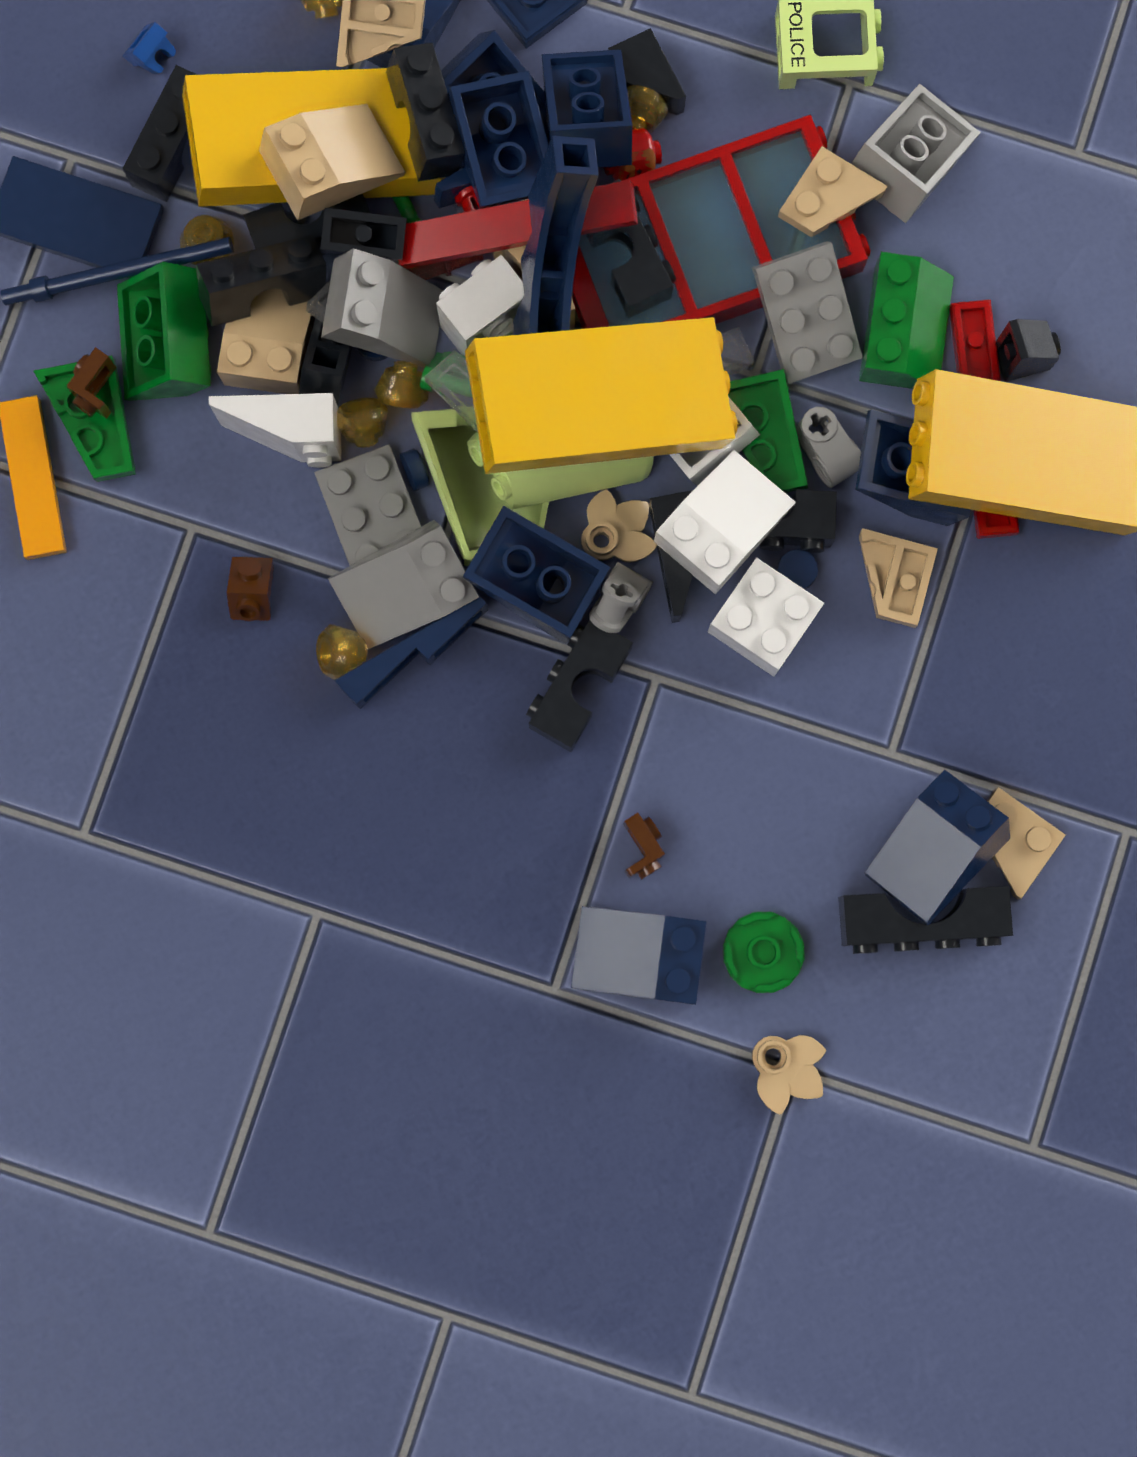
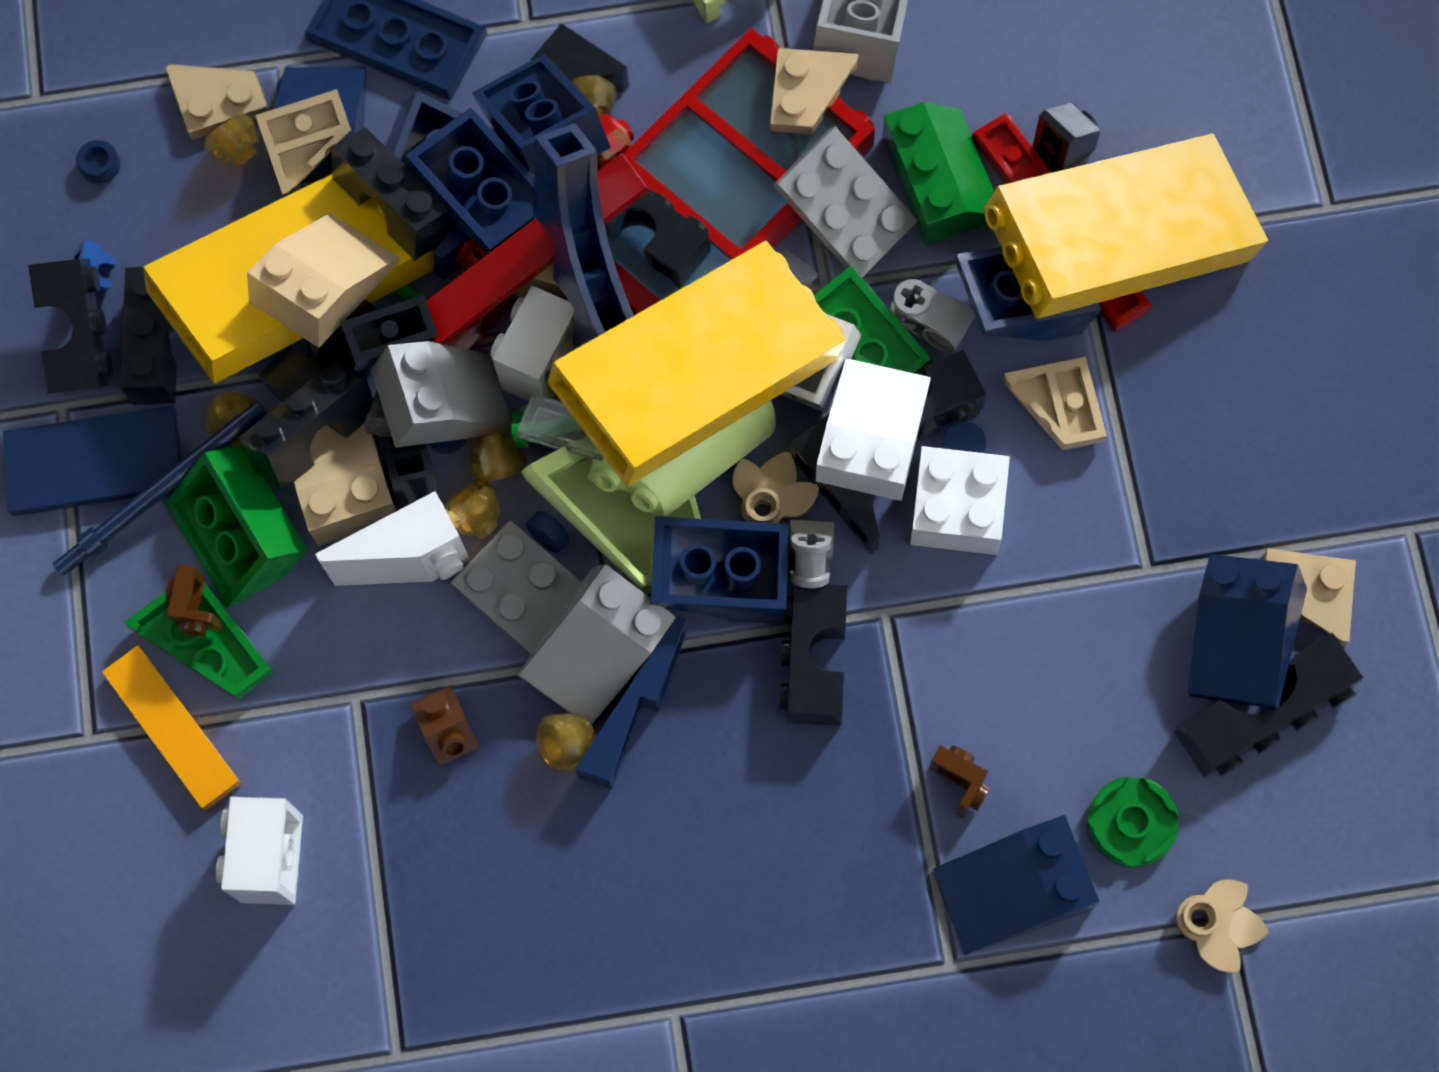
camera: 20 degrees left, 10 degrees down
none -> black arch [28,258,113,394]
none -> white brick [216,797,303,905]

